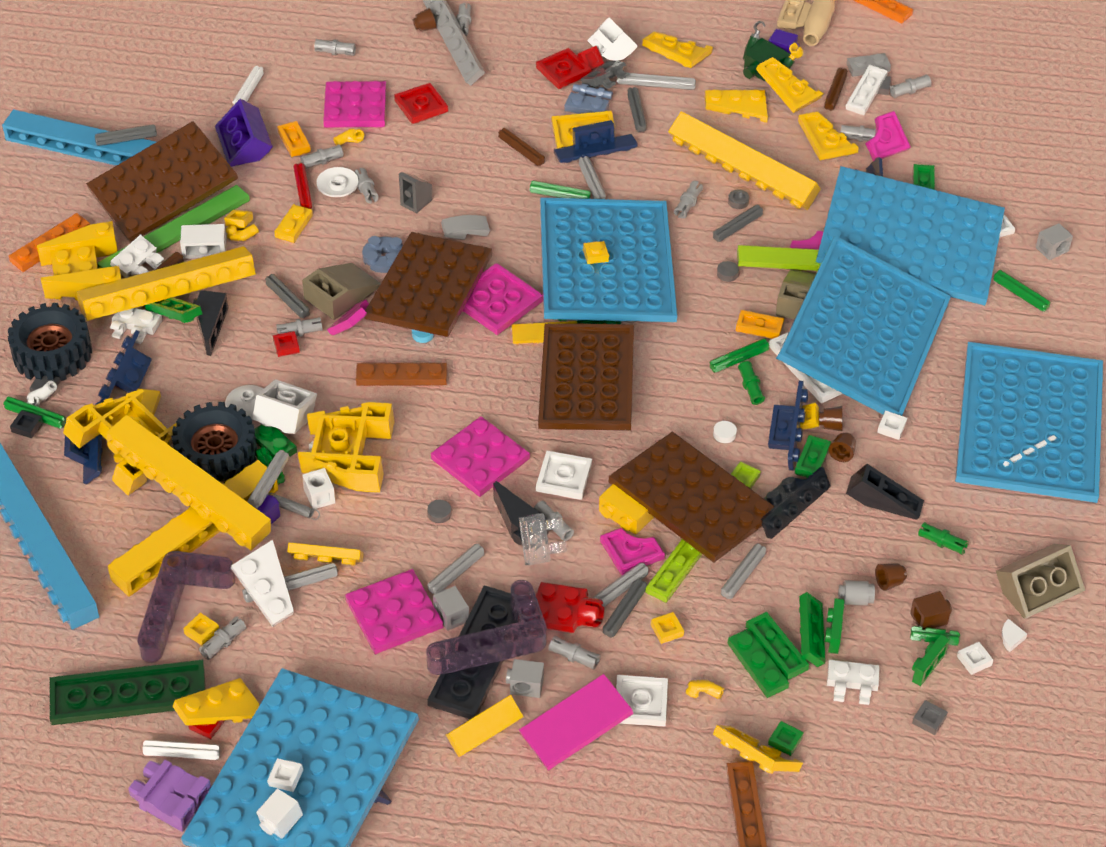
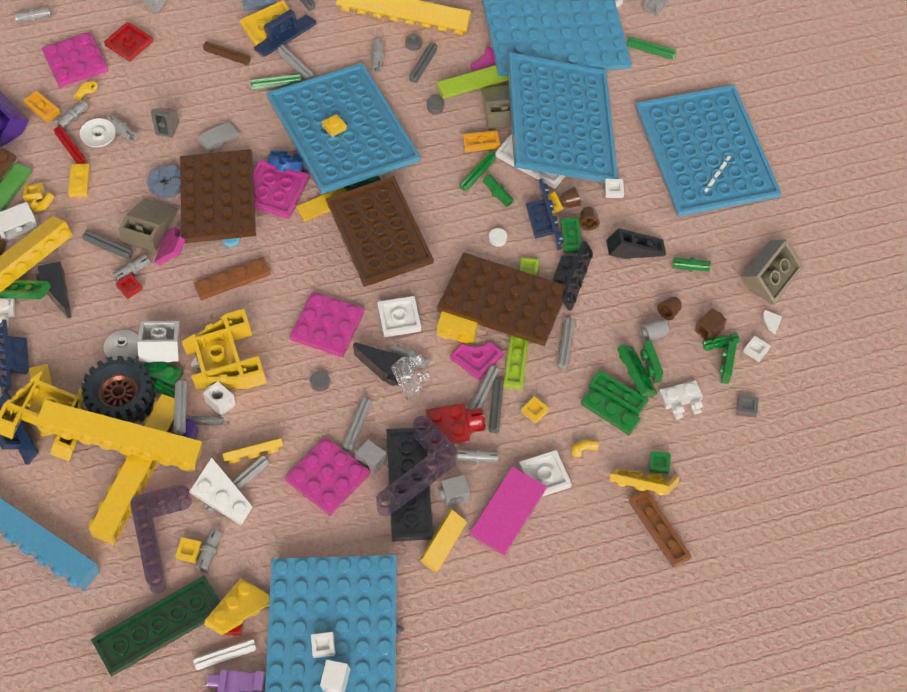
camera: 25 degrees left, 10 degrees up
none -> blue plate [267,150,303,172]

